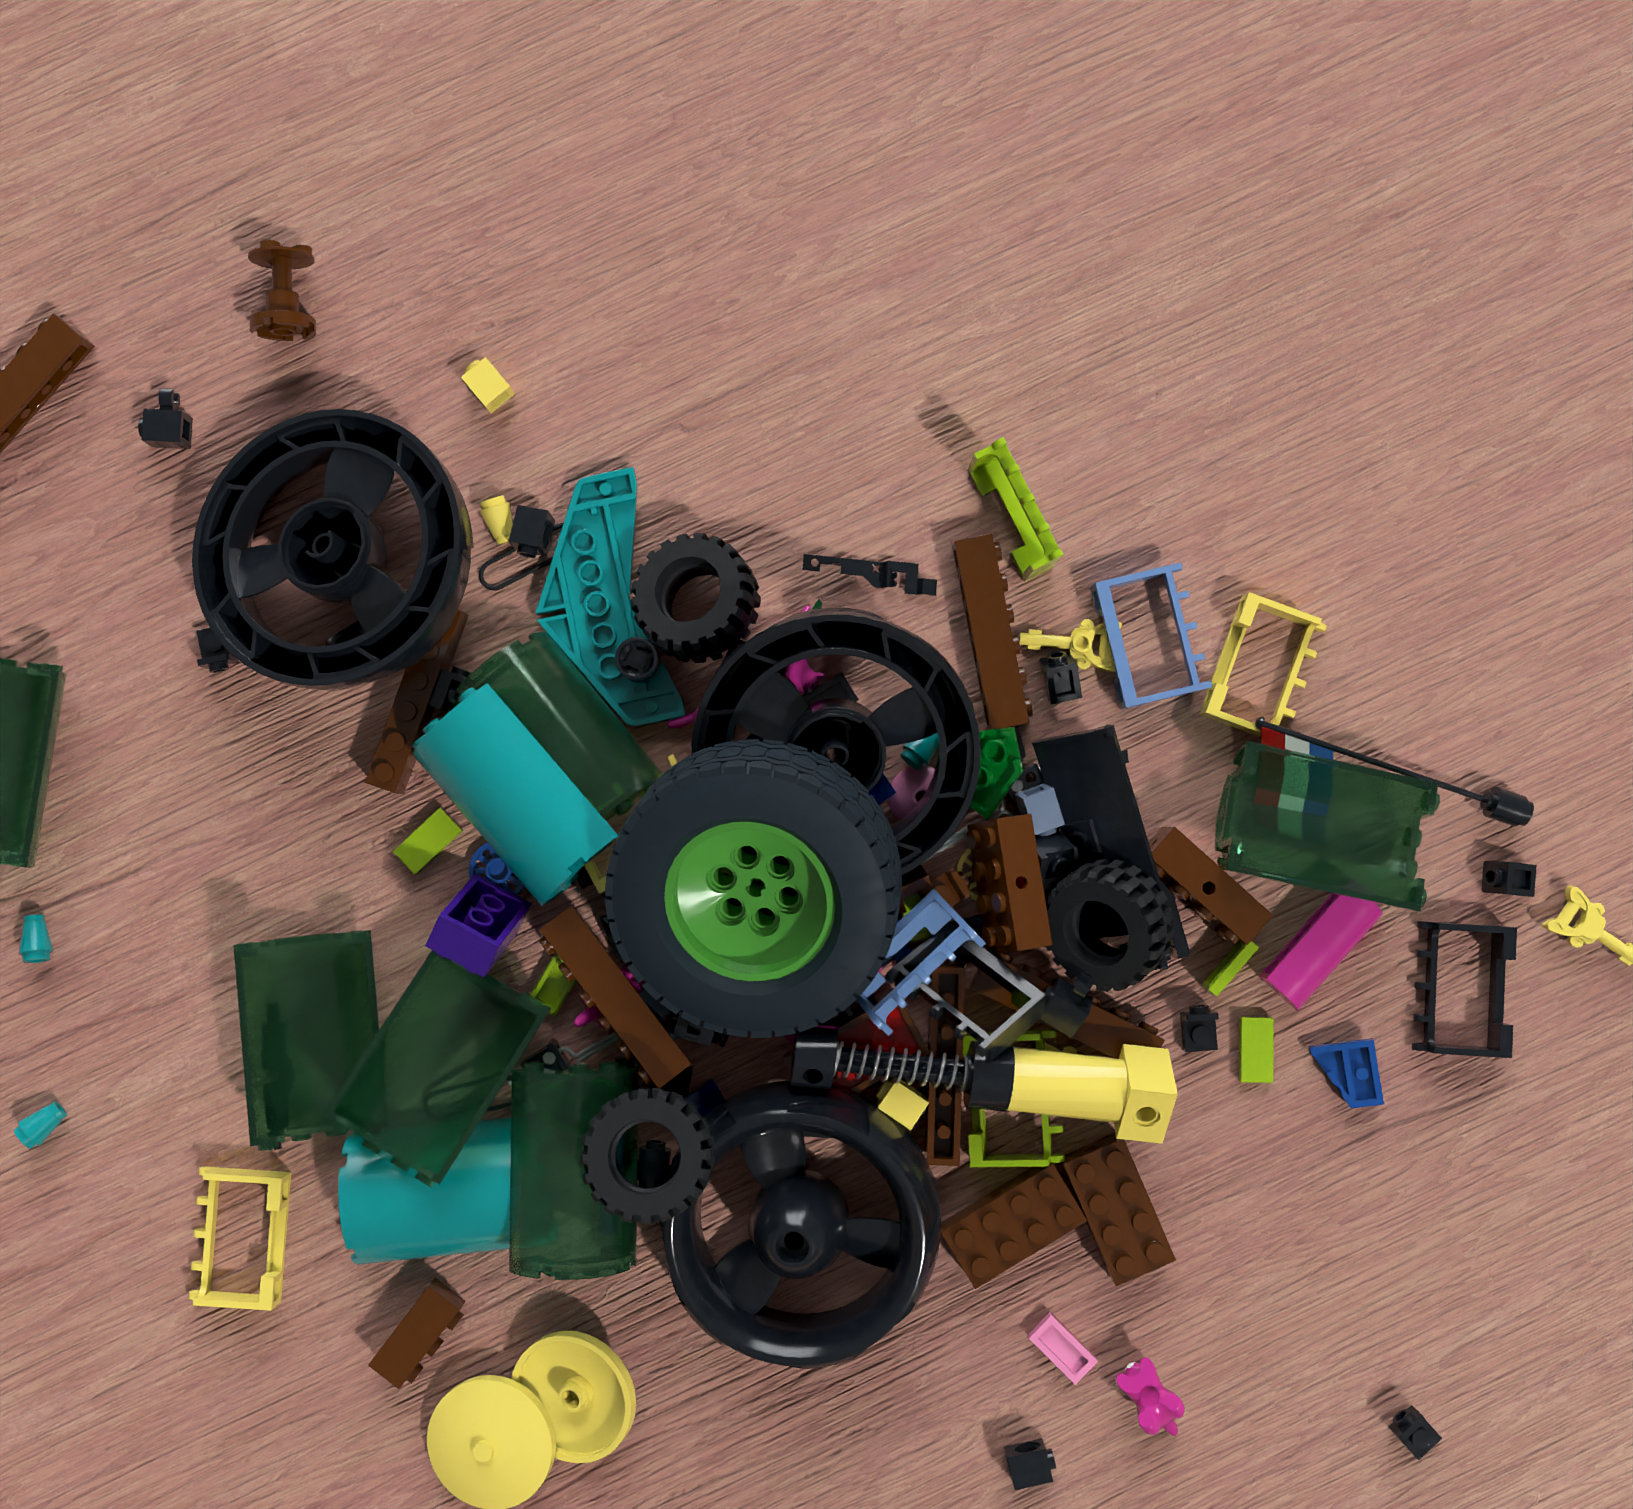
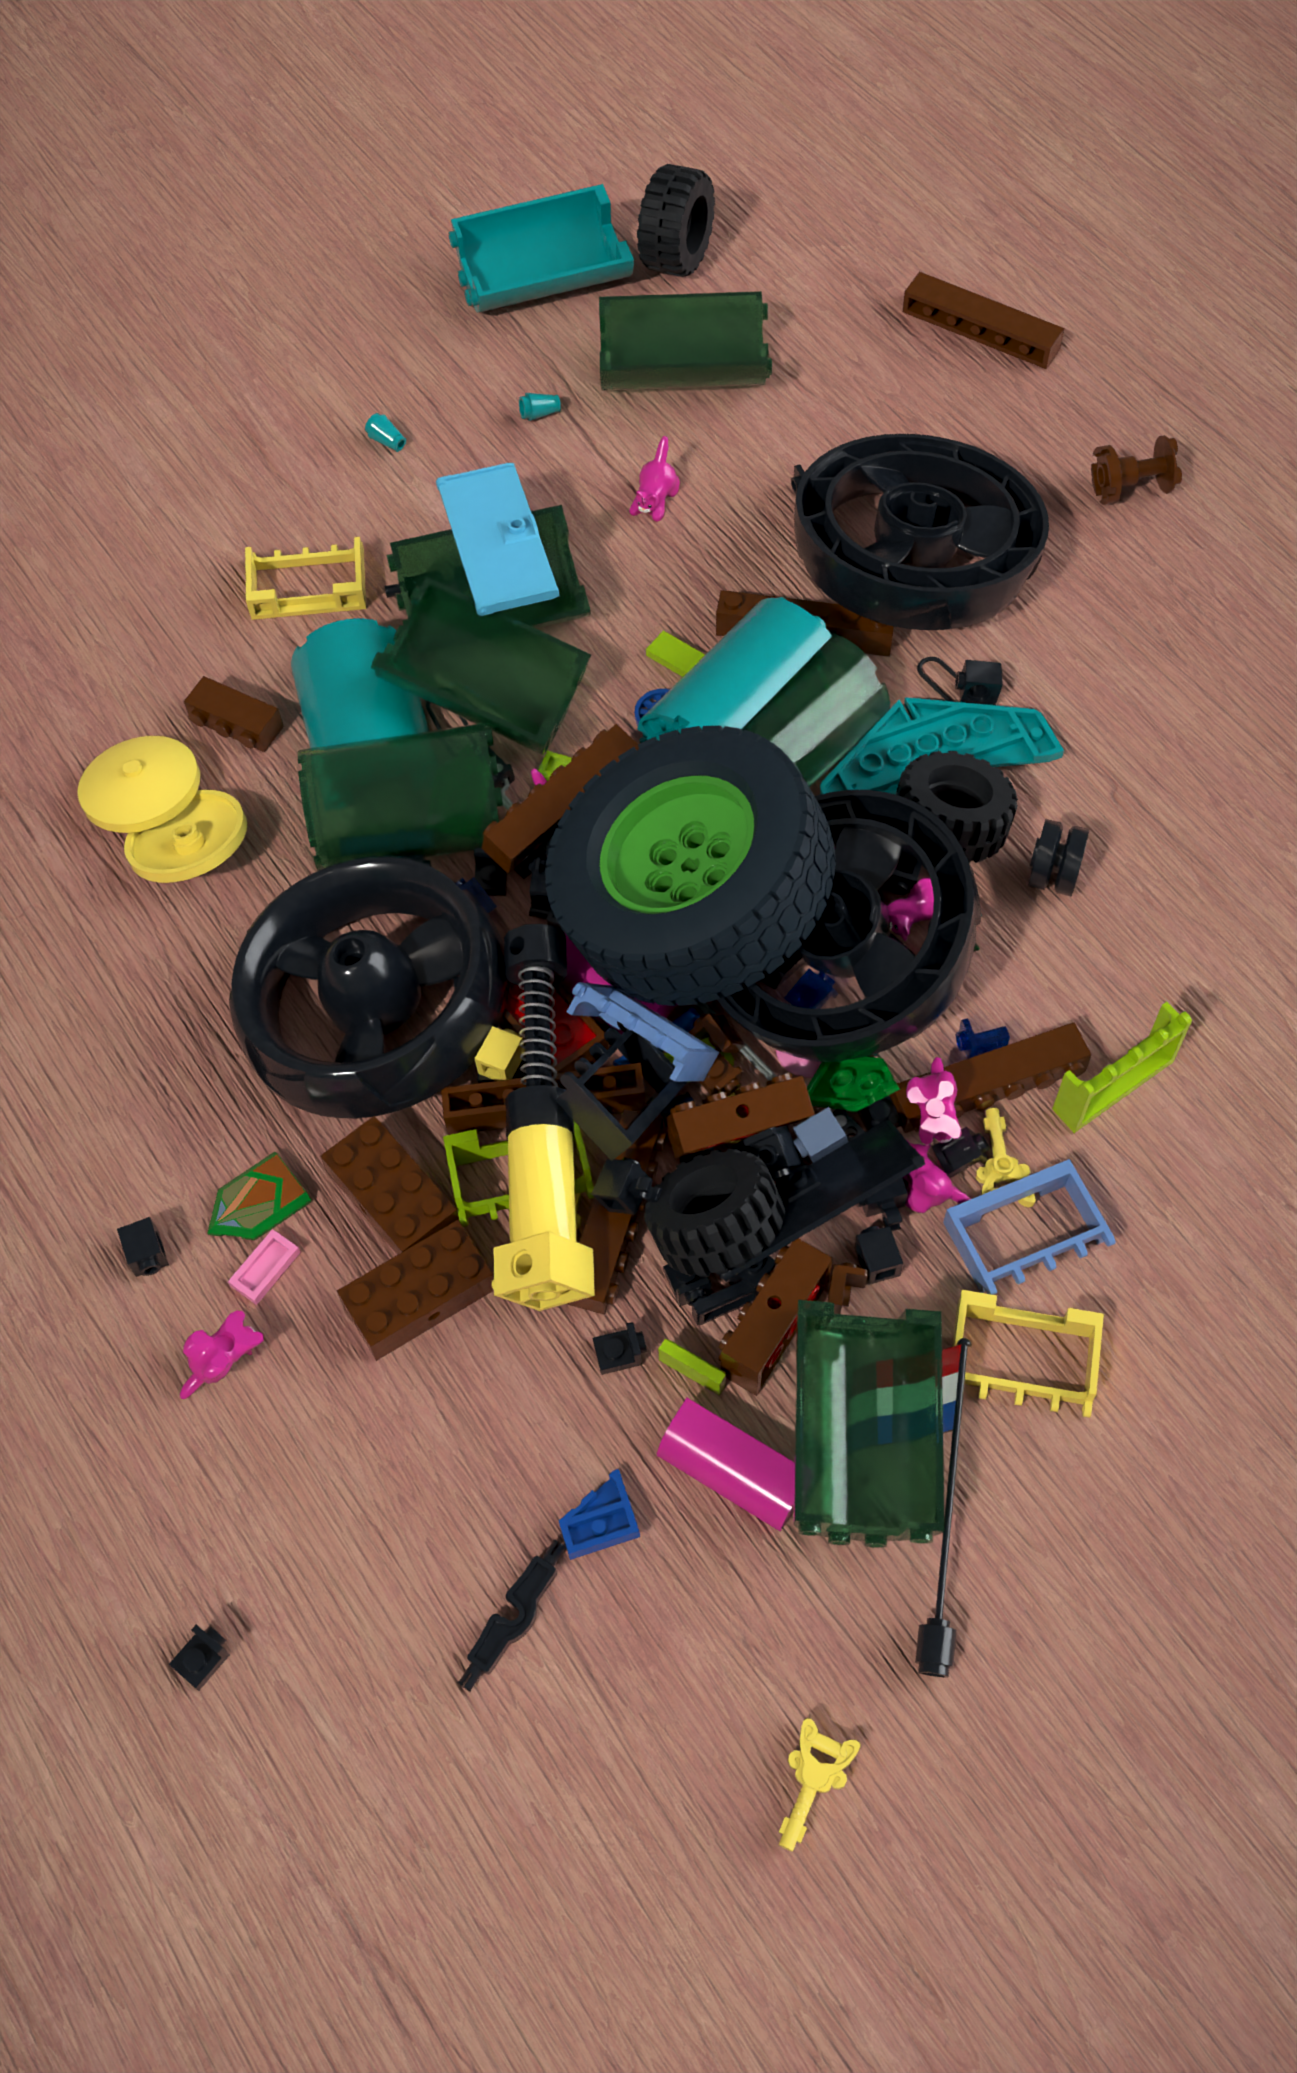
camera: 85 degrees right, 25 degrees down
black brick [138,389,193,449] -> none
dark purple brick [425,873,532,978] -> none
light yellow brick [461,357,515,414] -> none
light yellow cone [479,495,513,545] -> none
black tyre [579,1088,715,1225] -> none
black wheel [615,637,661,683] -> none
black piece [802,554,937,596] -> none
lime tile [1239,1016,1274,1083] -> none
black hinge [1412,921,1517,1058] -> none
black bracket [1482,861,1537,897] -> none
none -> tile [207,1151,312,1240]
none -> medium azure door [436,463,559,616]
none -> black piece [457,1540,567,1692]
none -> dark pink animal [629,436,680,522]
none -> reddish brown bracket [826,1263,868,1317]
none -> black brick [854,1226,903,1285]
none -> dark pink animal [902,1140,972,1213]
none -> dark pink animal [906,1057,962,1145]
none -> clear blue bracket [955,1018,1010,1059]
none -> black wheel [1028,819,1089,897]

